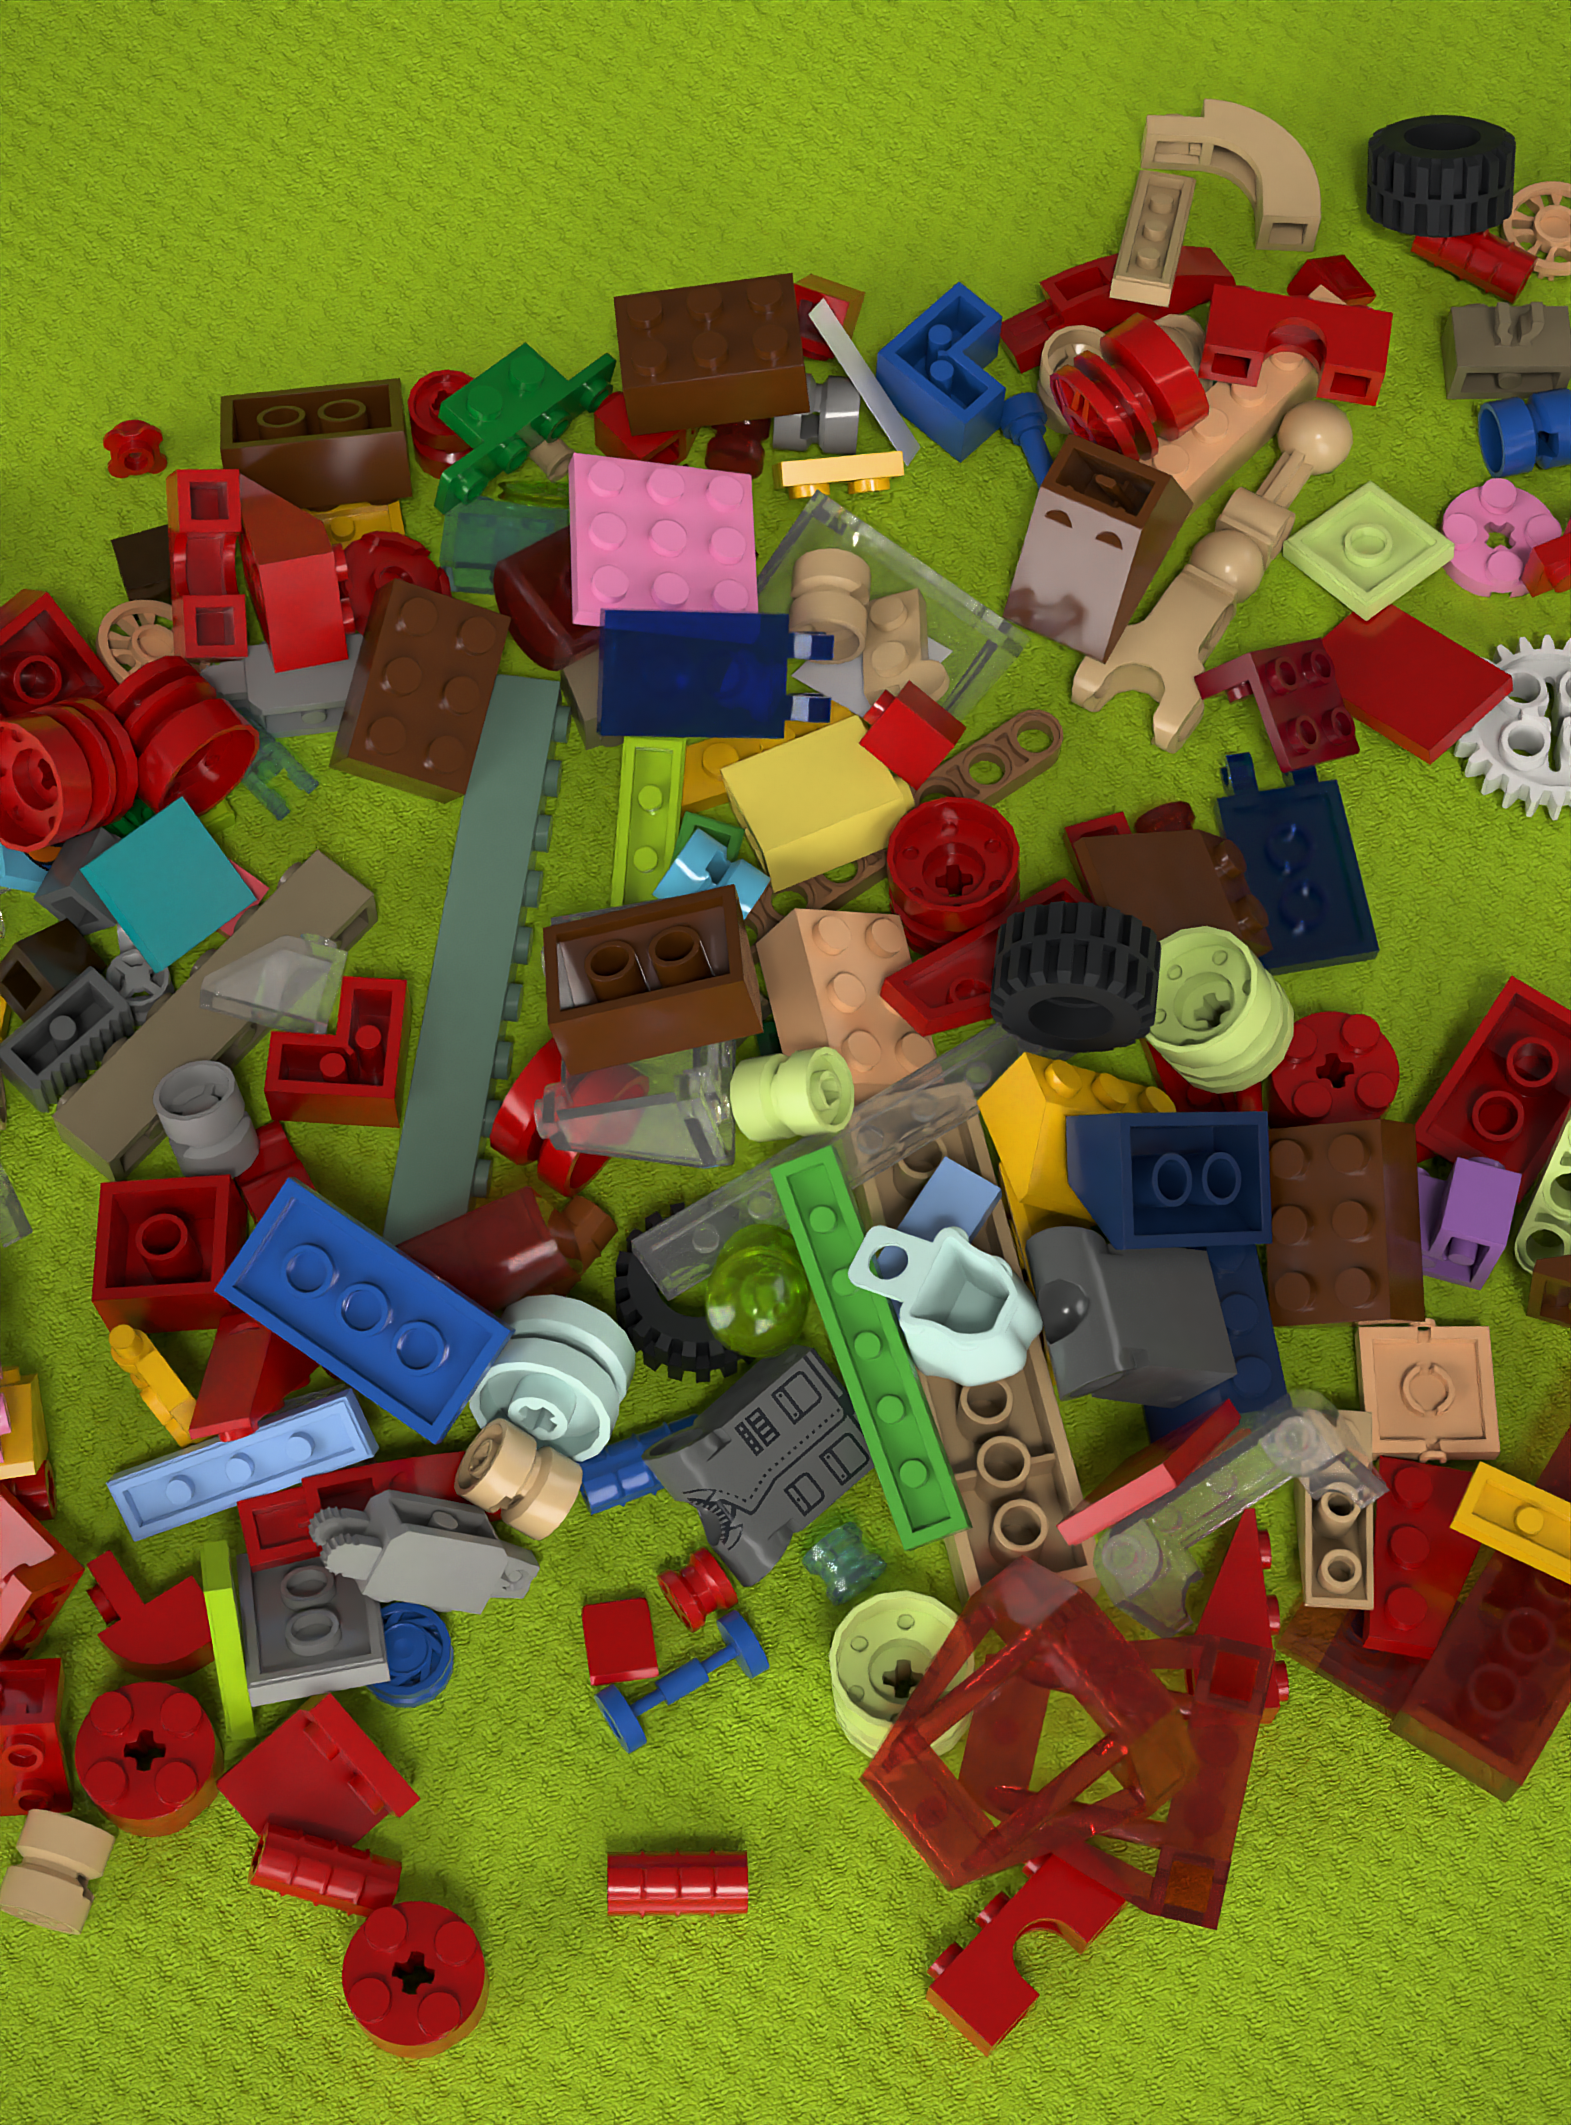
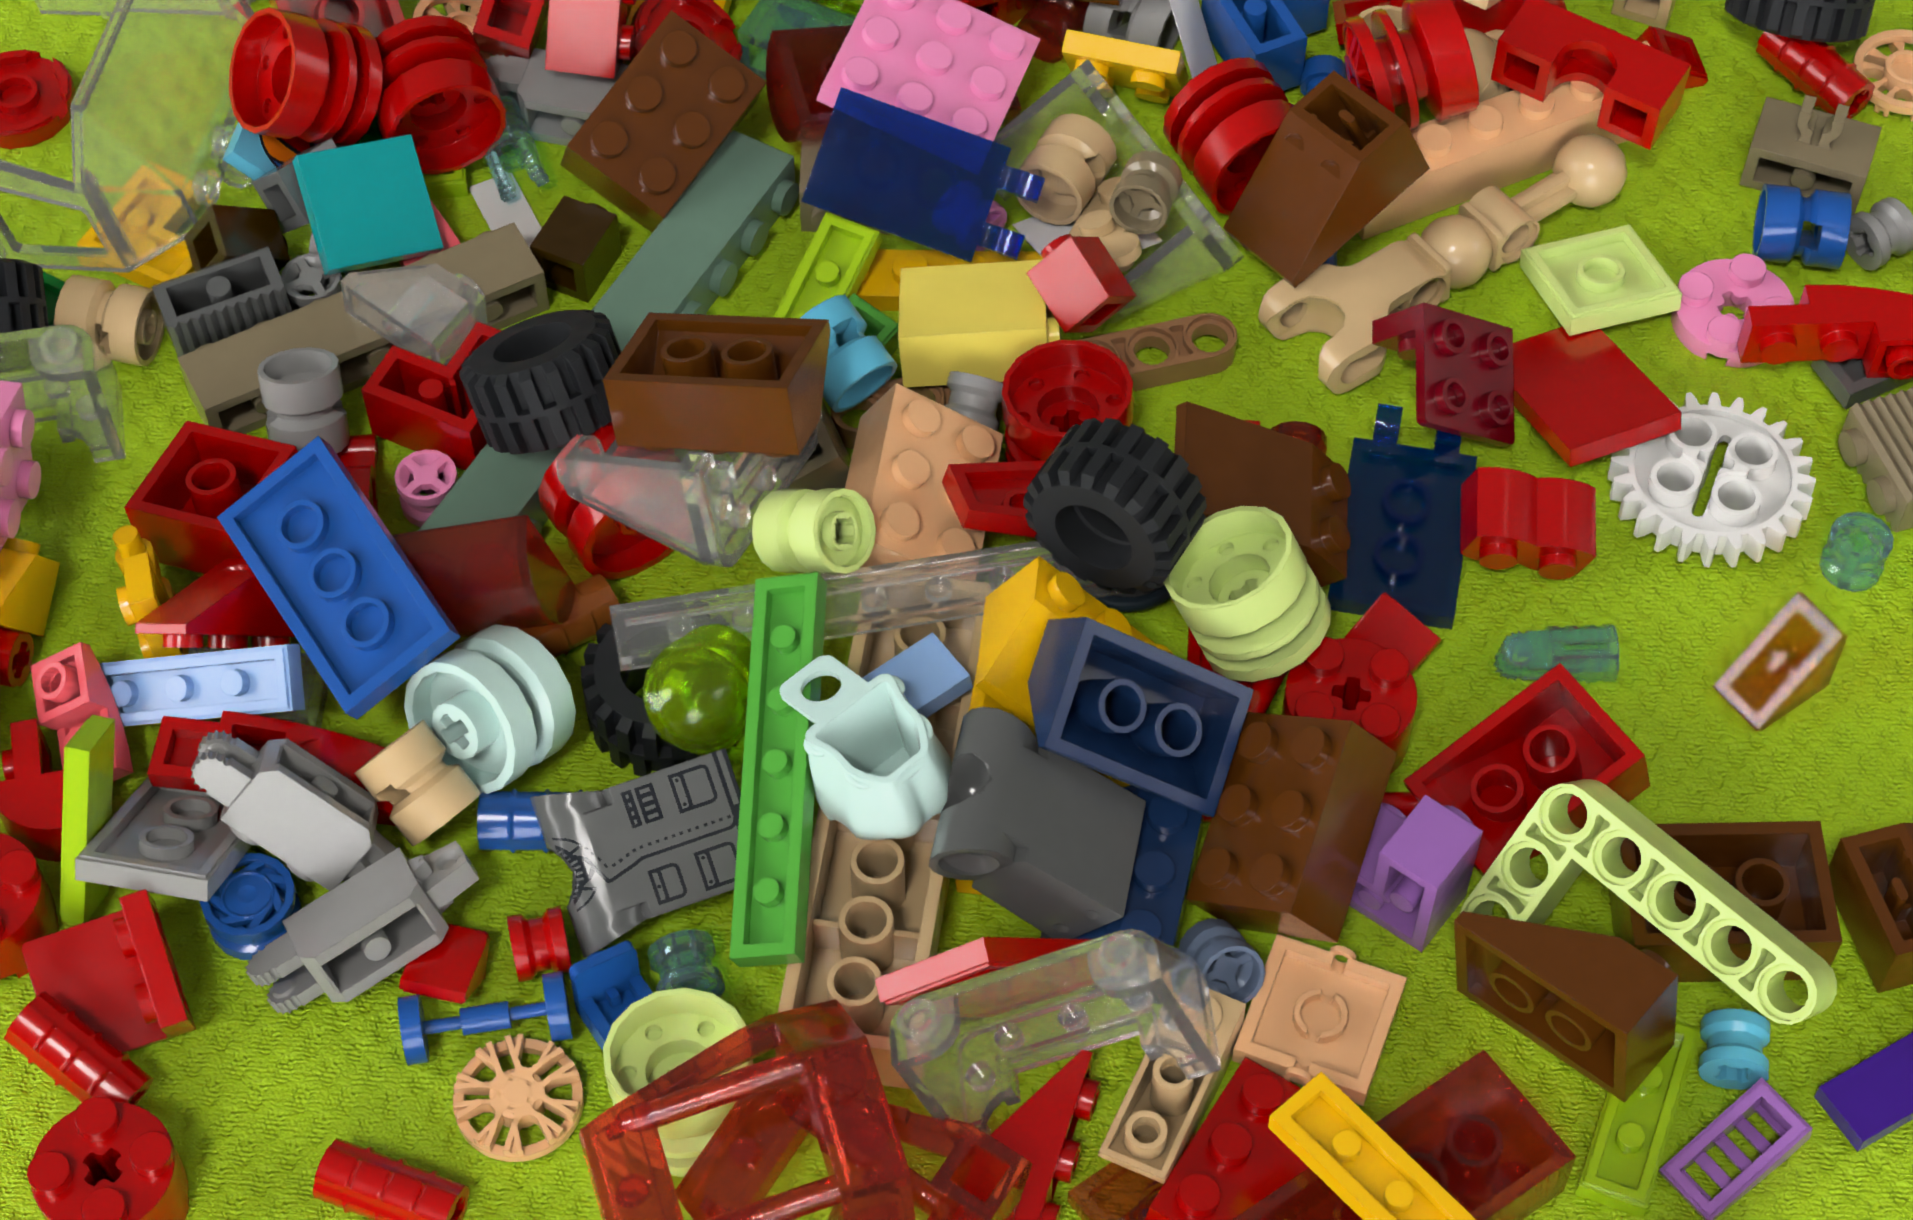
camera: 25 degrees right, 10 degrees down
none -> coral slope [30,642,134,782]
none -> light grey hinge [245,840,479,1015]
none -> bright pink wheel [394,449,458,528]
none -> light nougat wheel [453,1034,584,1162]
none -> black tyre [459,309,621,454]
none -> white sticker [469,173,542,248]
none -> dark brown brick [530,195,622,303]
none -> blue bracket [569,940,653,1051]
none -> light grey wheel [944,371,1003,431]
none -> dark tan wheel [1109,151,1183,234]
none -> red wheel [1163,57,1294,216]
none -> sand blue wheel [1178,918,1265,1003]
none -> red slope [1344,592,1442,674]
none -> red brick [1460,467,1596,580]
none -> clear light blue hinge [1493,624,1619,683]

